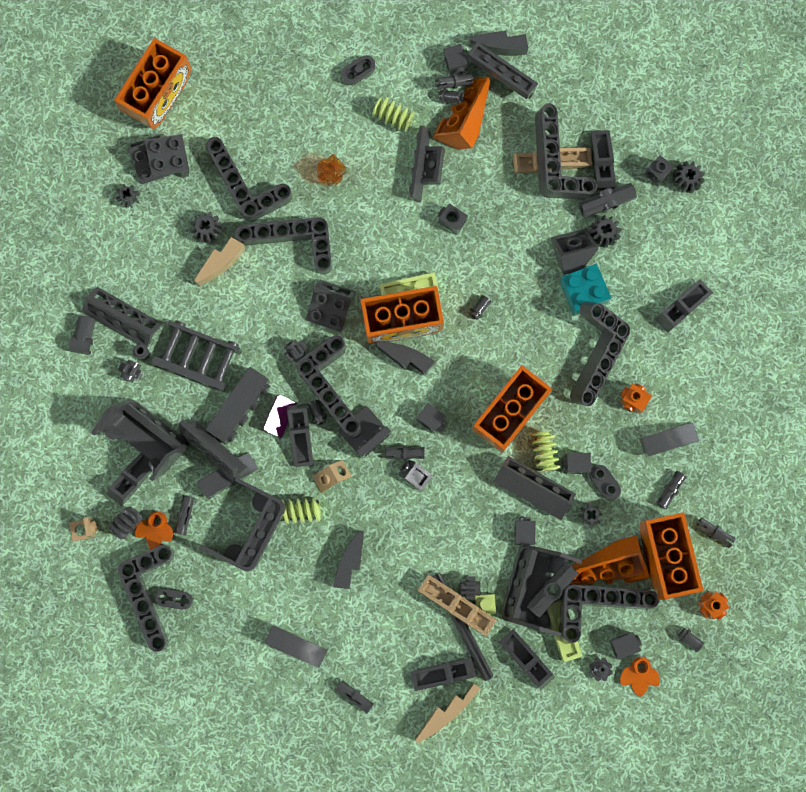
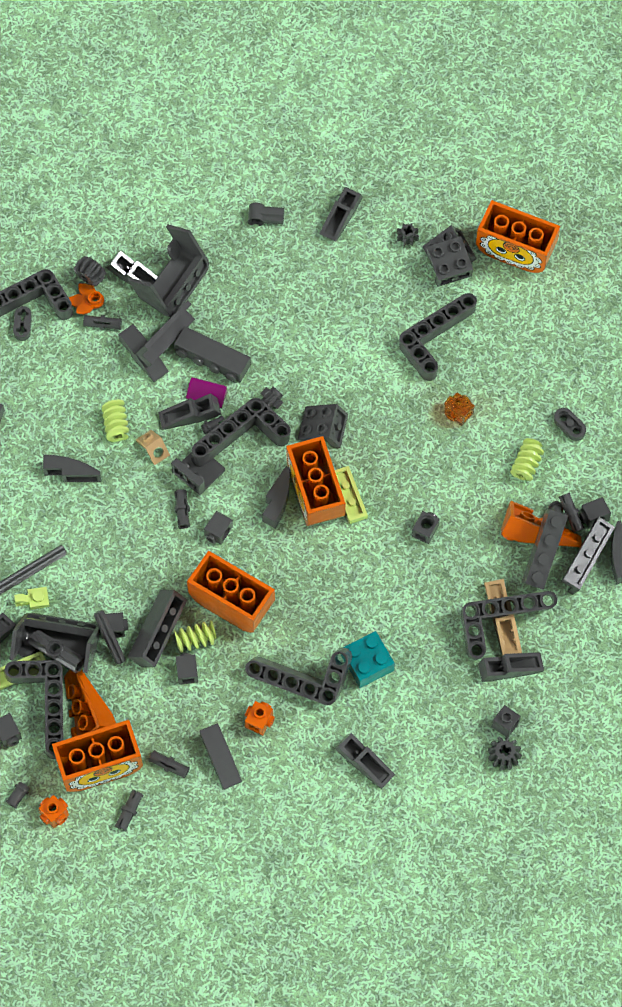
camera: 85 degrees right, 15 degrees down
tan bracket [69,517,97,541] -> none
dark grey fence [82,287,162,347] -> none
dark grey gear [118,360,143,383] -> none
dark grey pin [133,344,150,360] -> none
dark grey fence [151,320,242,393] -> none
dark grey gear [190,211,222,243] -> none
tan slope [194,237,246,286] -> none
dark grey windscreen [199,477,286,572] -> none
dark grey beam [235,217,332,275] -> none
bracket [398,460,432,491] -> none
dark grey bracket [409,125,445,202] -> none
tan slope [418,574,497,637] -> none
dark grey gear [460,576,480,600] -> none
dark grey pin [469,295,491,320] -> none
dark grey slope [551,228,598,275] -> none
dark grey piece [578,183,637,218] -> none
dark grey gear [578,503,603,528] -> none
dark grey gear [589,215,622,248] -> none
dark grey plate [589,465,621,500] -> none
none -> dark grey axle [94,610,125,664]
none -> dark grey slope [319,187,363,242]
none -> dark grey brick [522,508,568,590]

